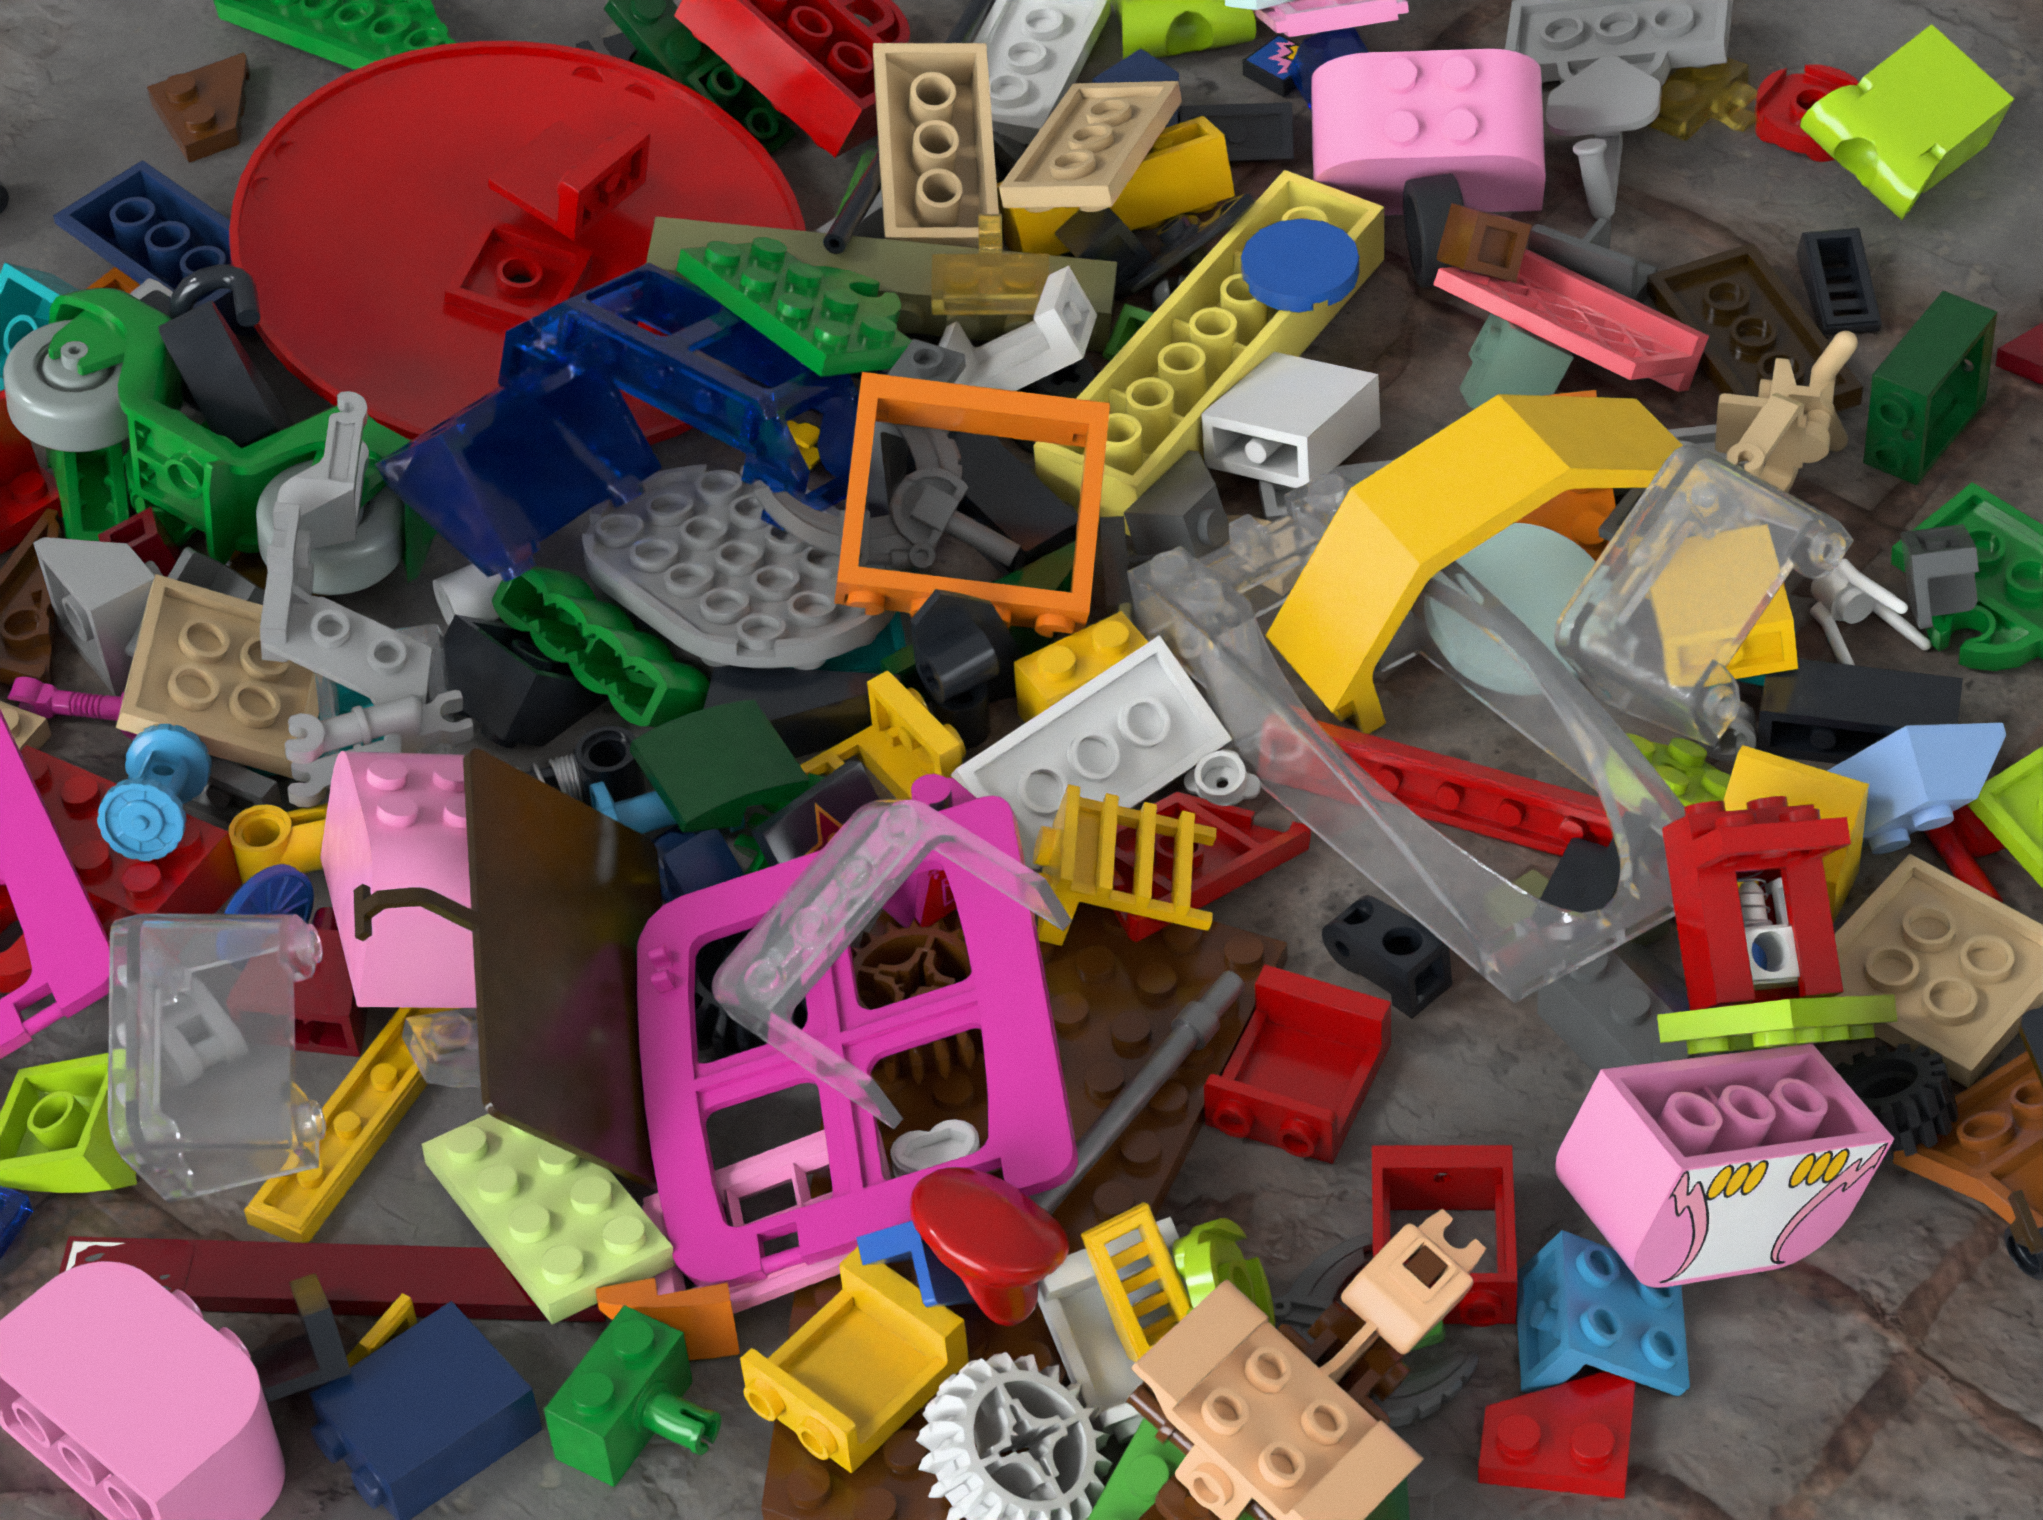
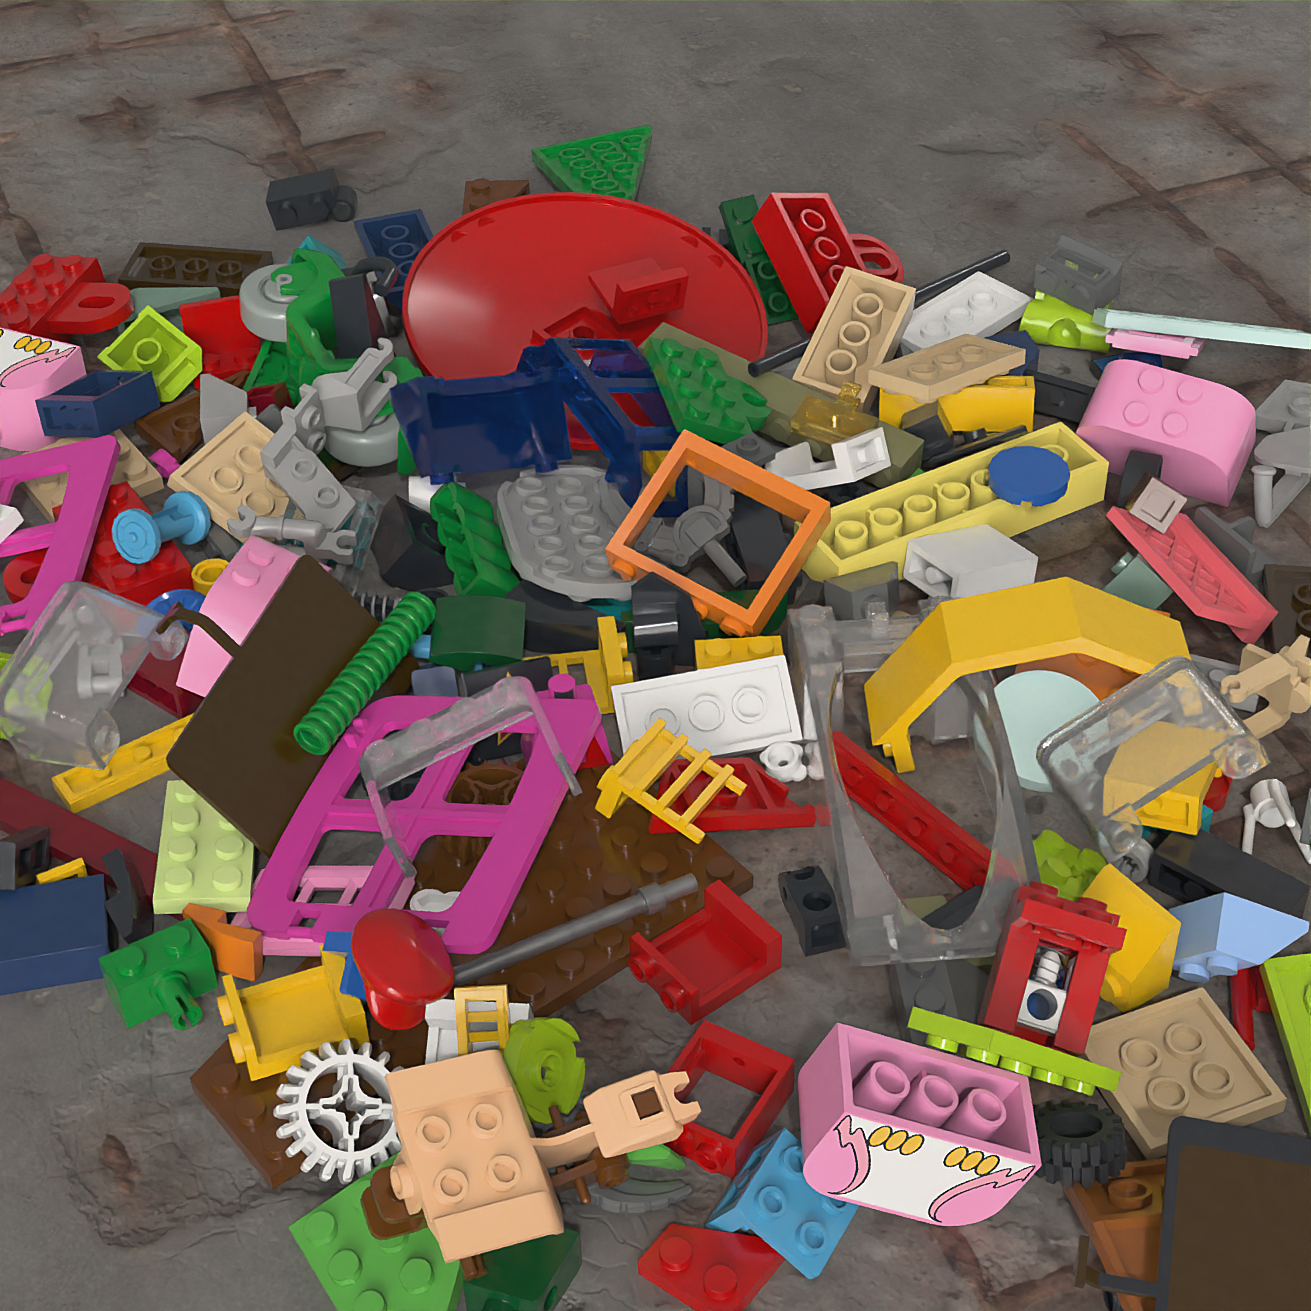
camera: 25 degrees right, 5 degrees down
none -> black slope [101,848,152,945]
none -> green piece [293,591,437,755]

